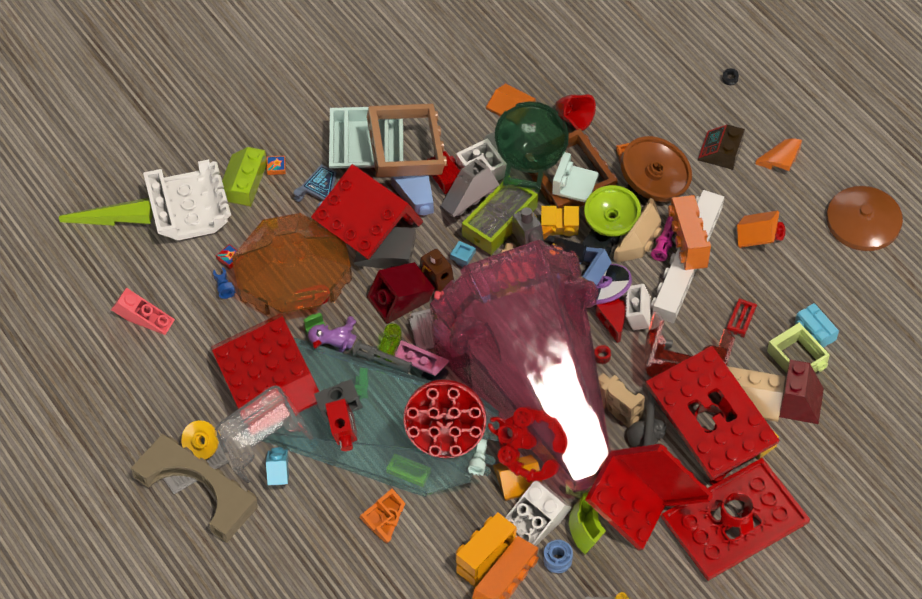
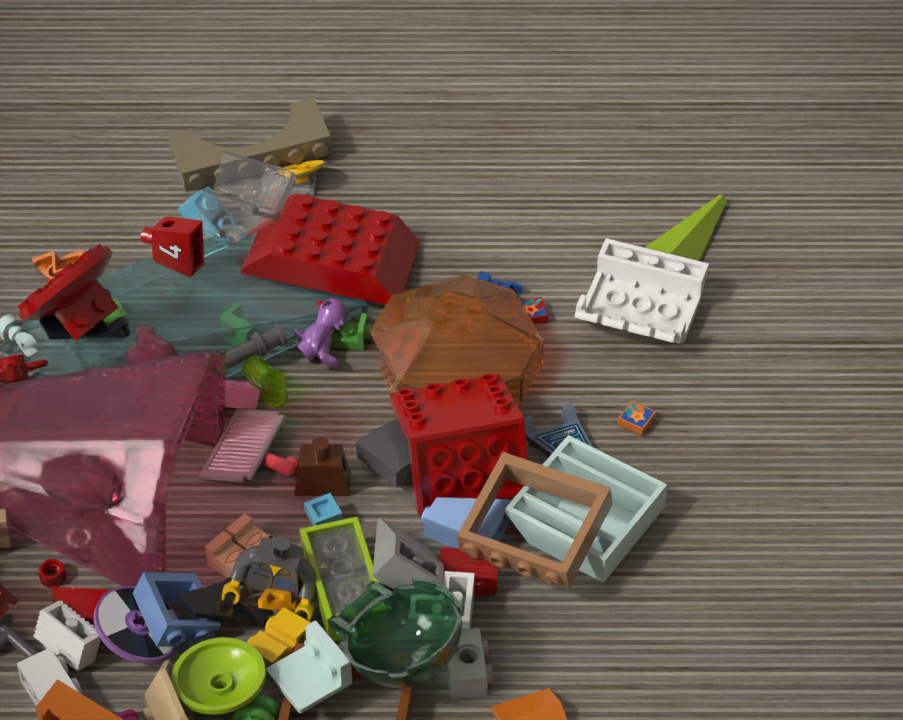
camera: 125 degrees right, 10 degrees down
coral slope [111,288,175,335] -> none
lime slope [222,147,267,207] -> none
dark grey brick [314,379,363,423] -> none
dark red slope [367,262,435,324] -> none

